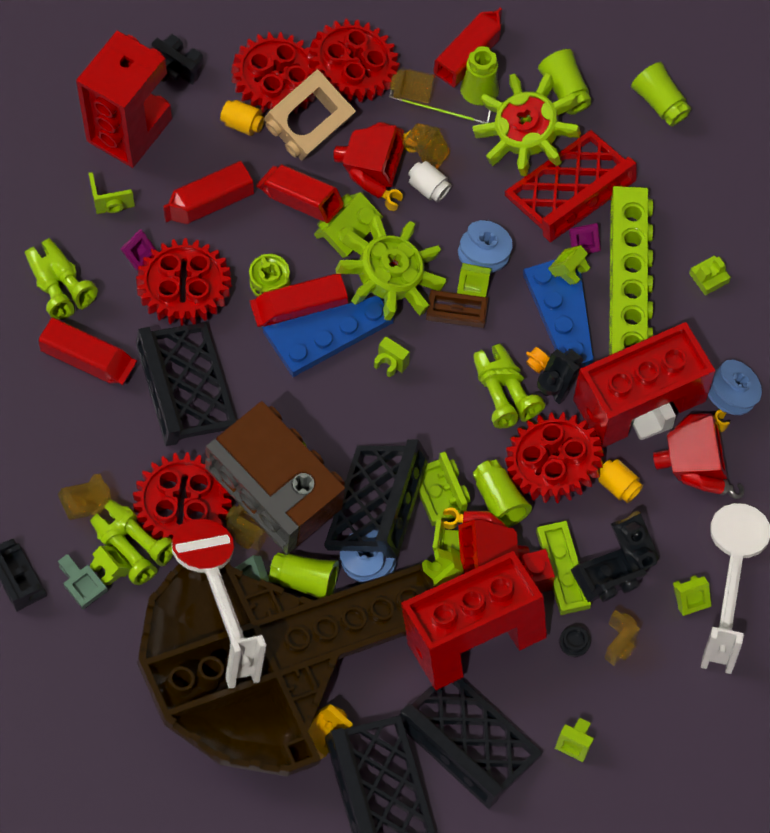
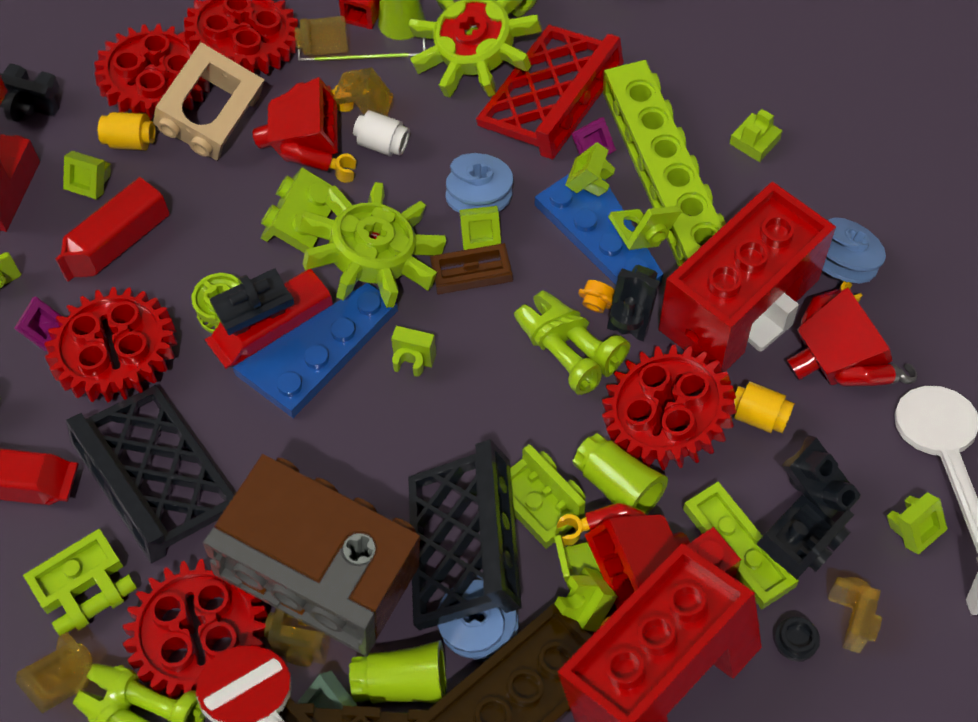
camera: 15 degrees left, 5 degrees down
red piece [255,164,344,223] -> none
none -> lime plate [23,528,137,637]
none -> lime tile [63,151,111,199]
none -> black hips [209,268,294,336]
none -> lime bracket [608,206,681,250]

